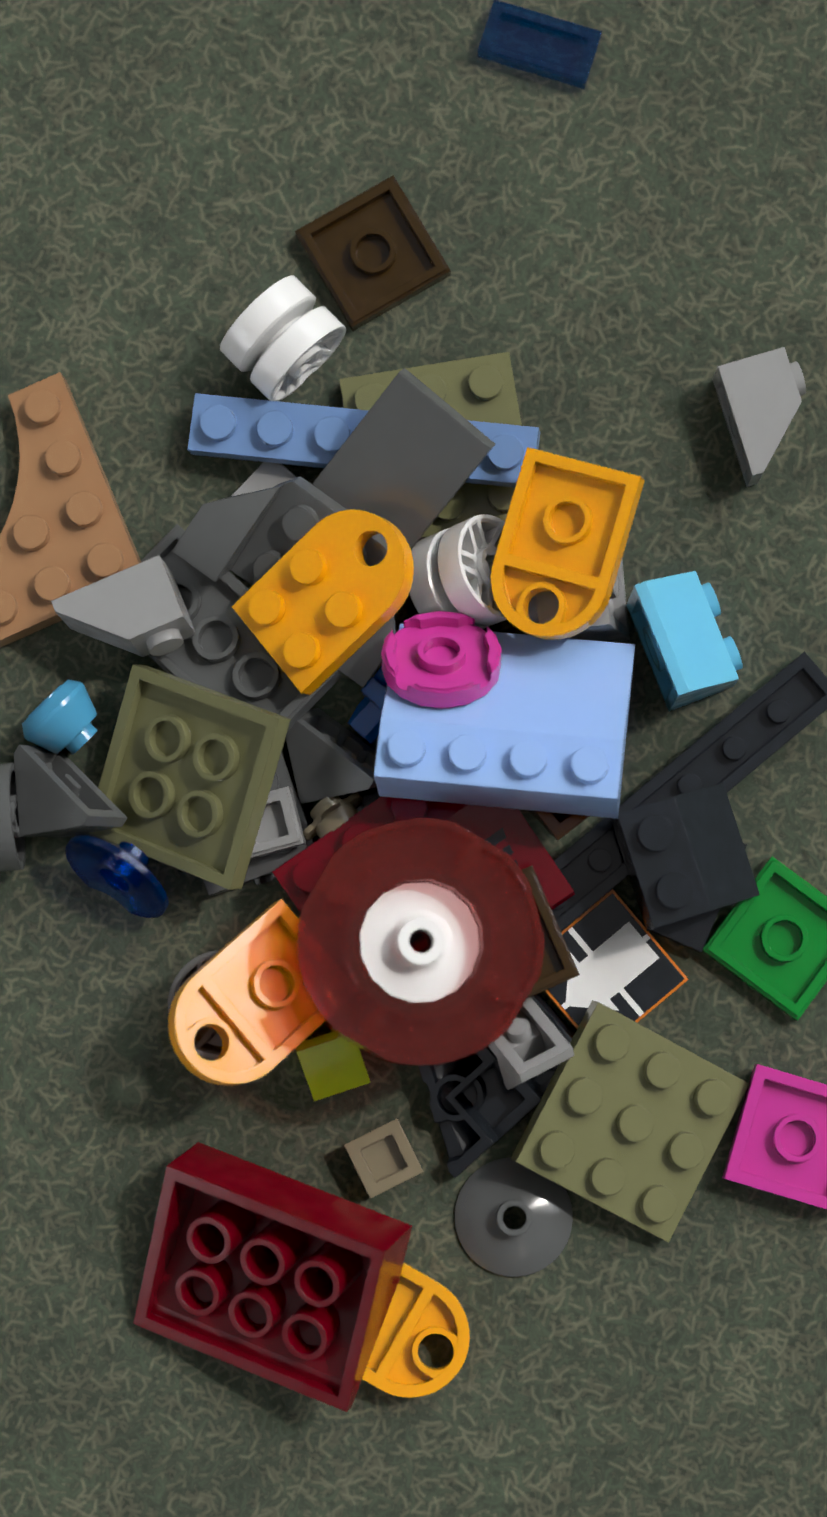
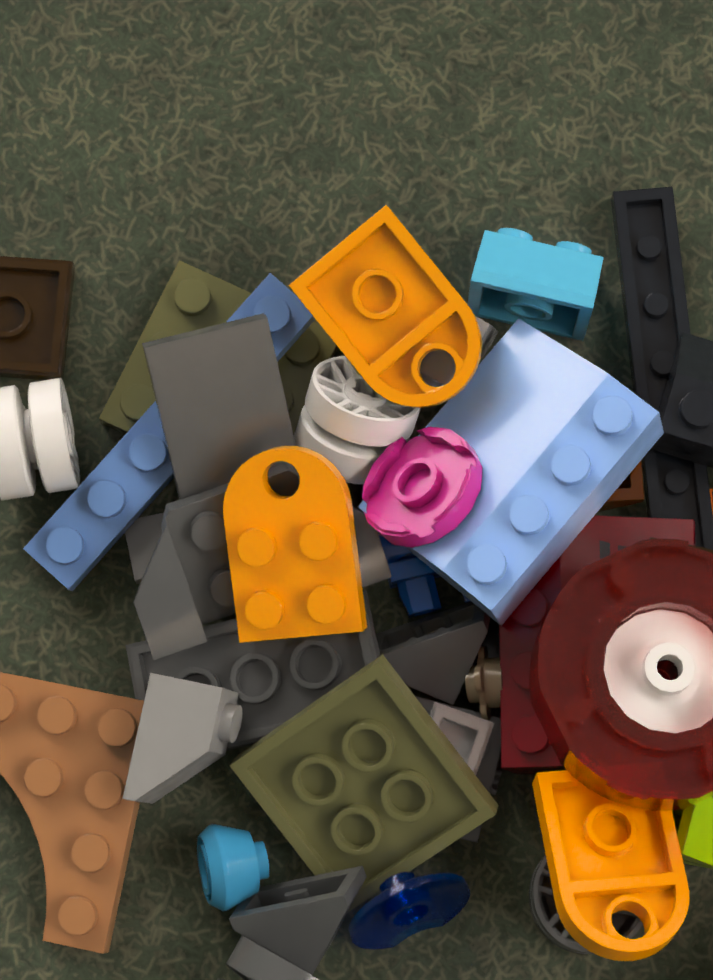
camera: 55 degrees left, 5 degrees down
light grey slope [713,347,806,487] -> none

